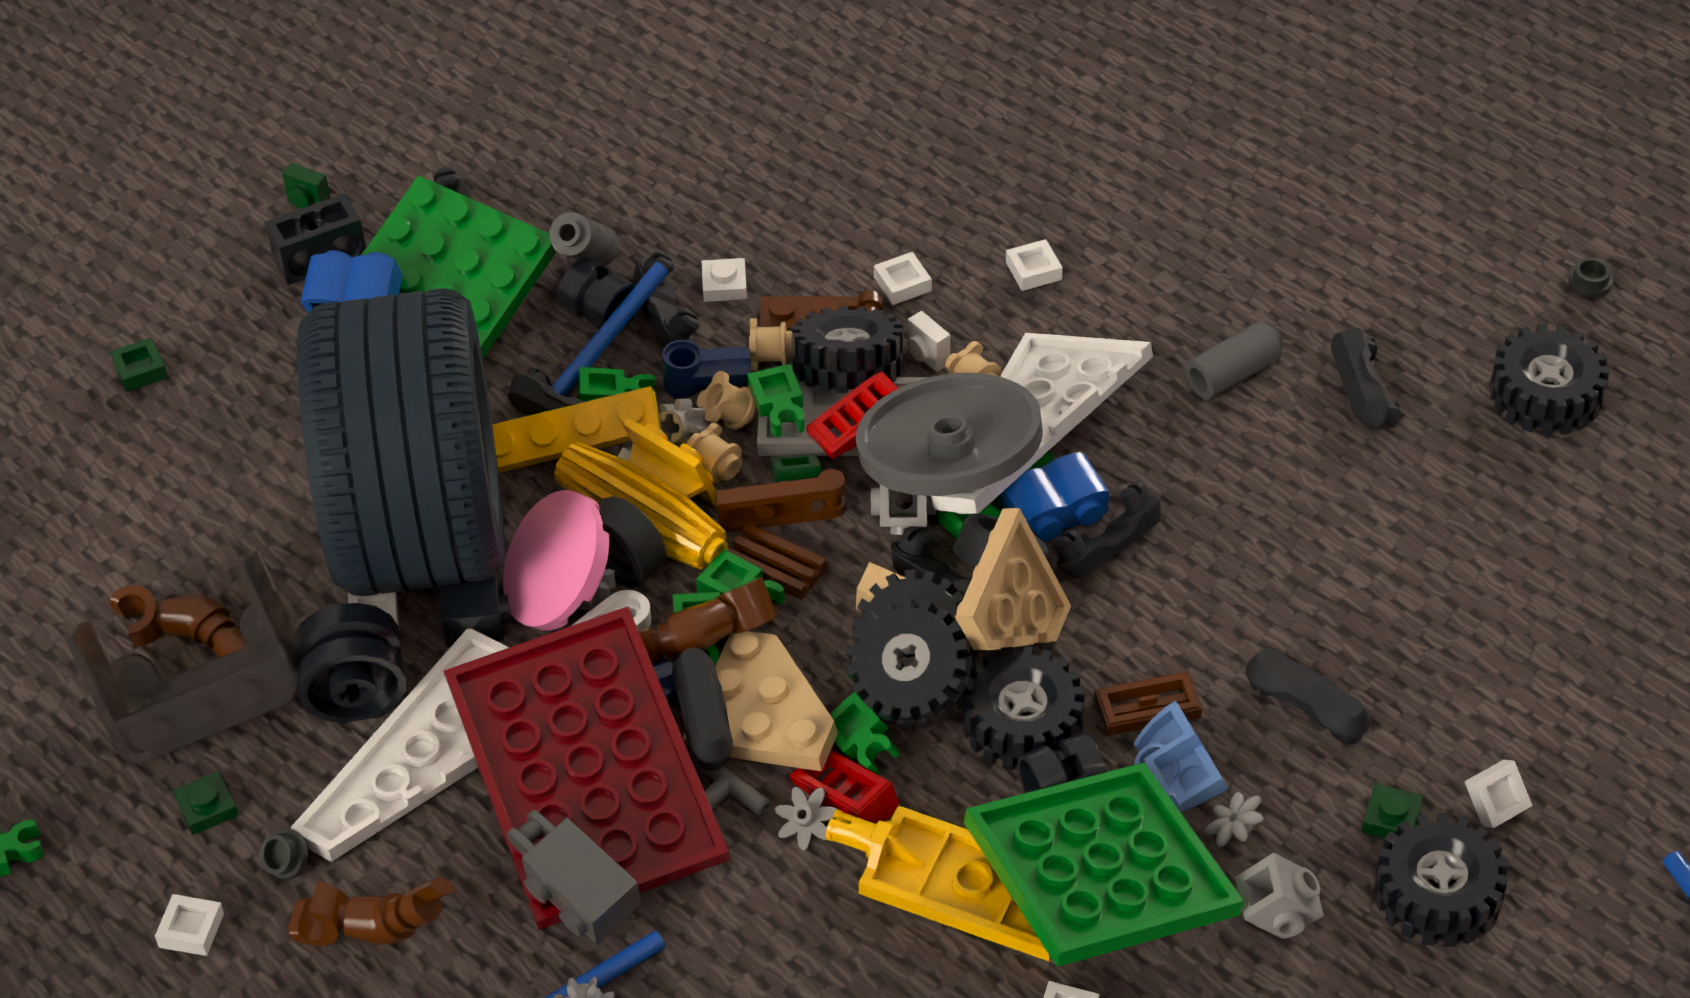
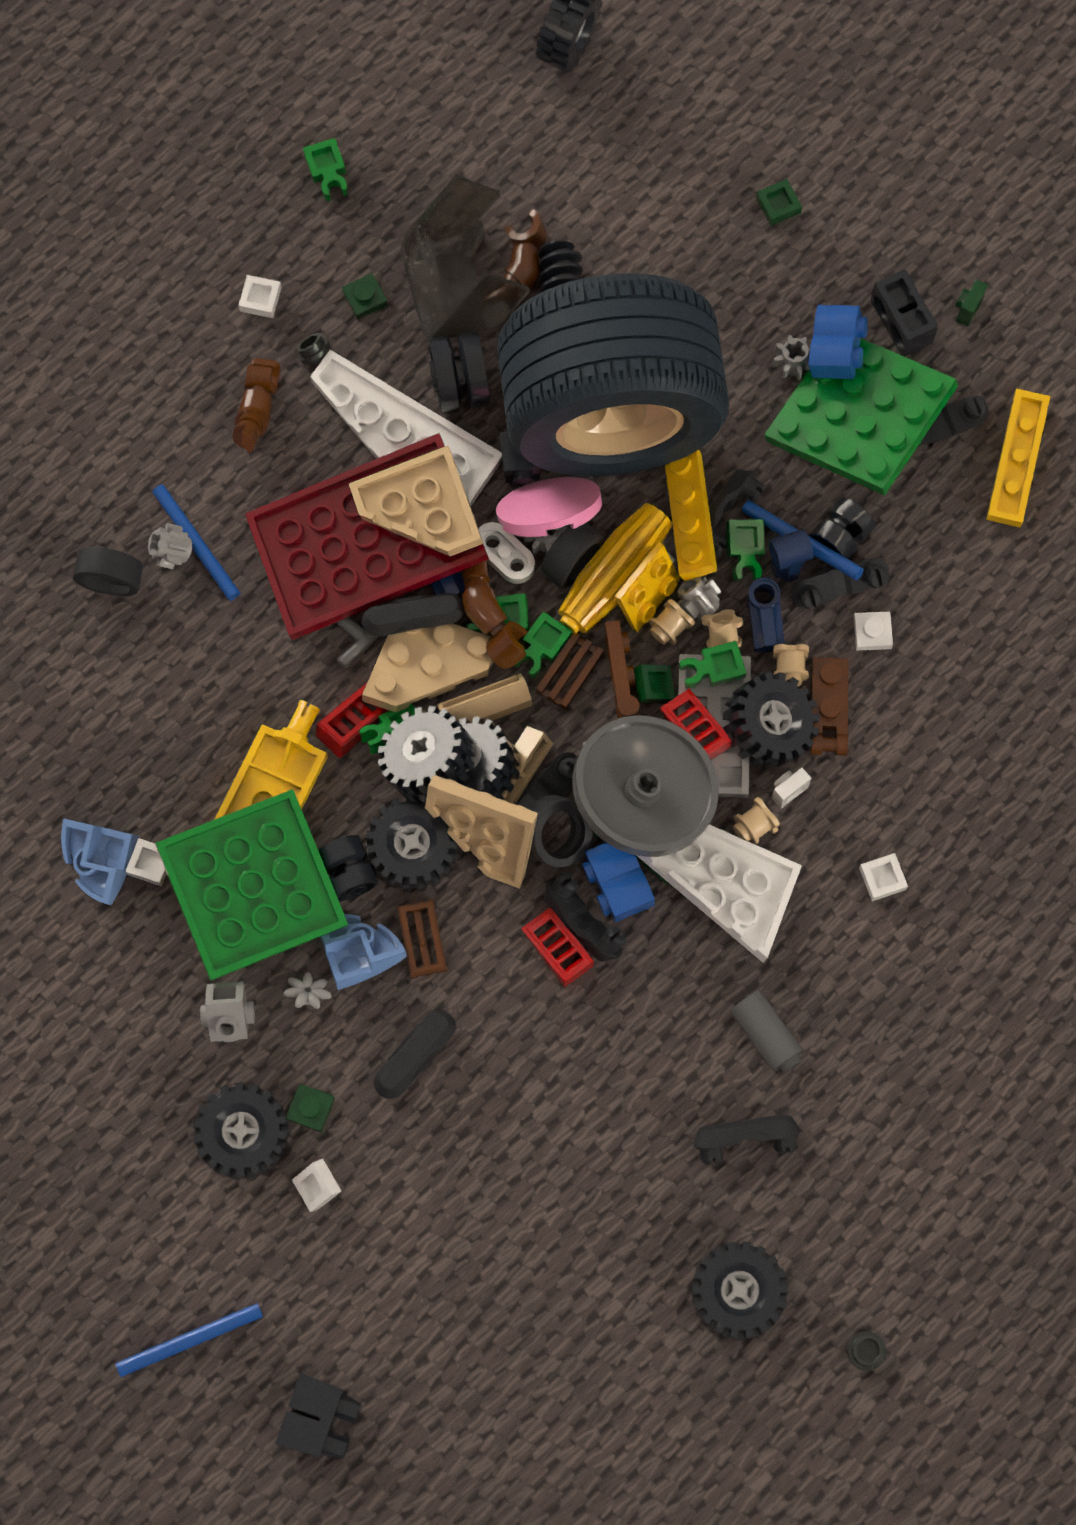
camera: 90 degrees right, 25 degrees up
dark grey brick [506,809,642,945] -> none
dark grey brick [549,212,619,266] -> none
light grey plant [775,787,836,850] -> none
white plate [874,252,932,305] -> none
none -> tan plate [349,446,484,556]
none -> tan piece [437,673,532,723]
none -> red slope [521,908,594,988]
none -> black piece [539,240,583,293]
none -> dark blue piece [768,529,814,582]
none -> yellow plate [986,388,1051,528]

